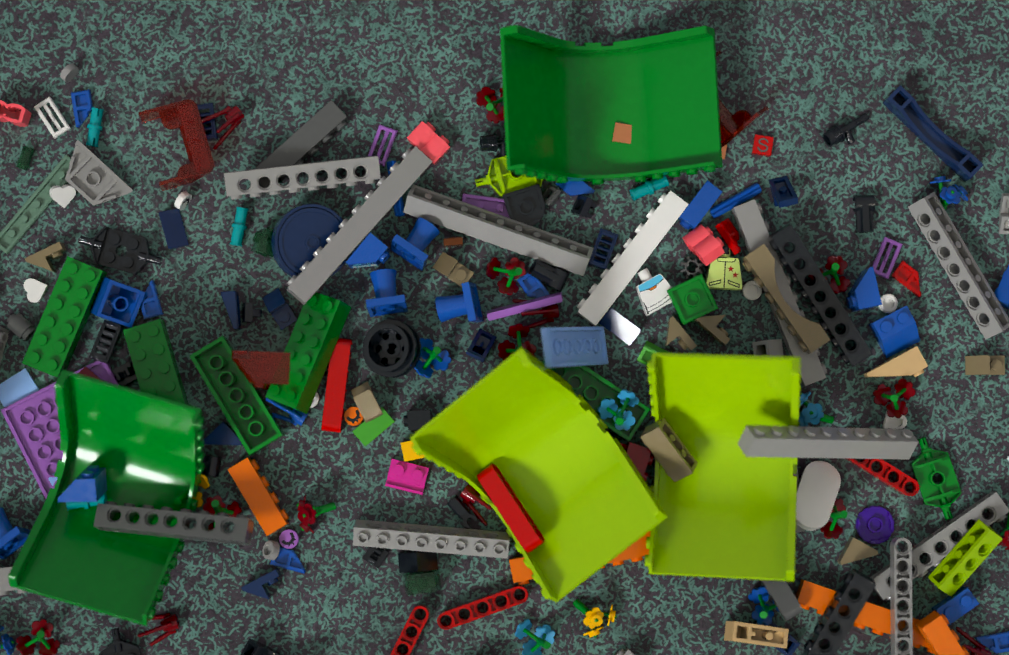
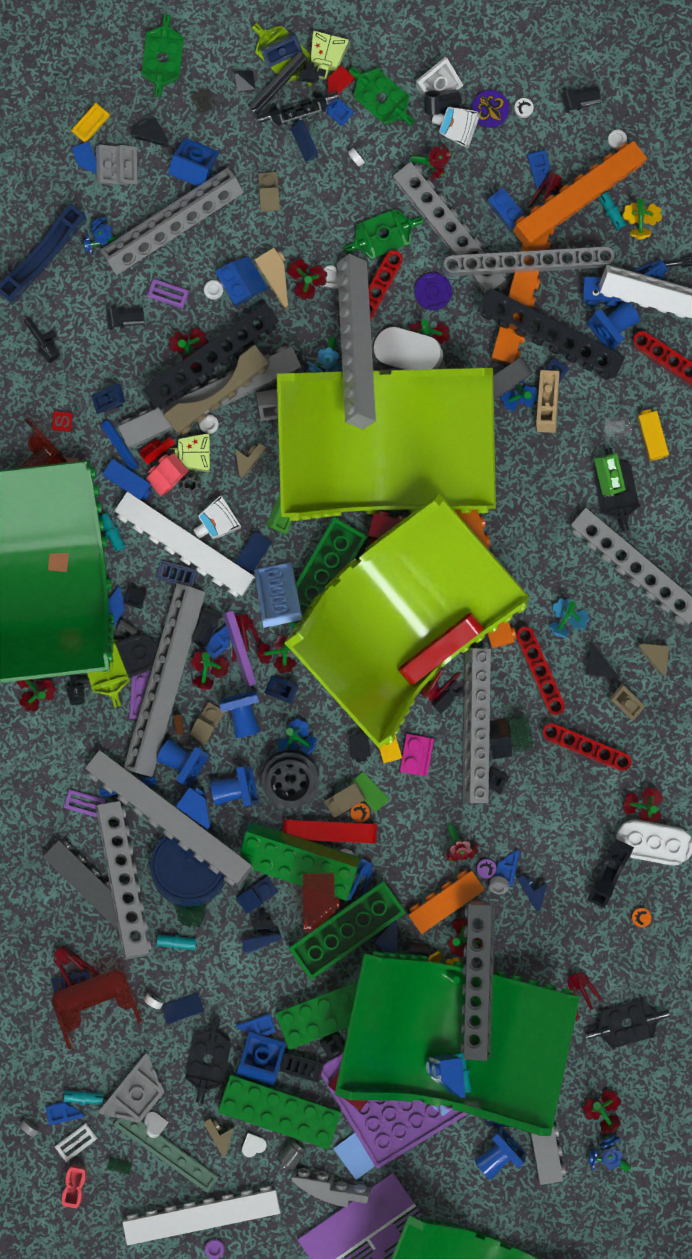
camera: 90 degrees left, 0 degrees up
coral brick [407,121,450,165] -> none
yellow plant [573,599,617,638] -> none
dark azure plant [598,389,640,431] -> none
dark tan brick [640,418,698,482] -> none
dark tan slope [665,316,697,352] -> none
green tile [667,274,718,325] -> none
dark tan slope [837,536,879,565] -> none
blue slope [846,267,882,312] -> none
red tile [891,261,921,297] -> none
lime brick [928,519,1003,597] -> none

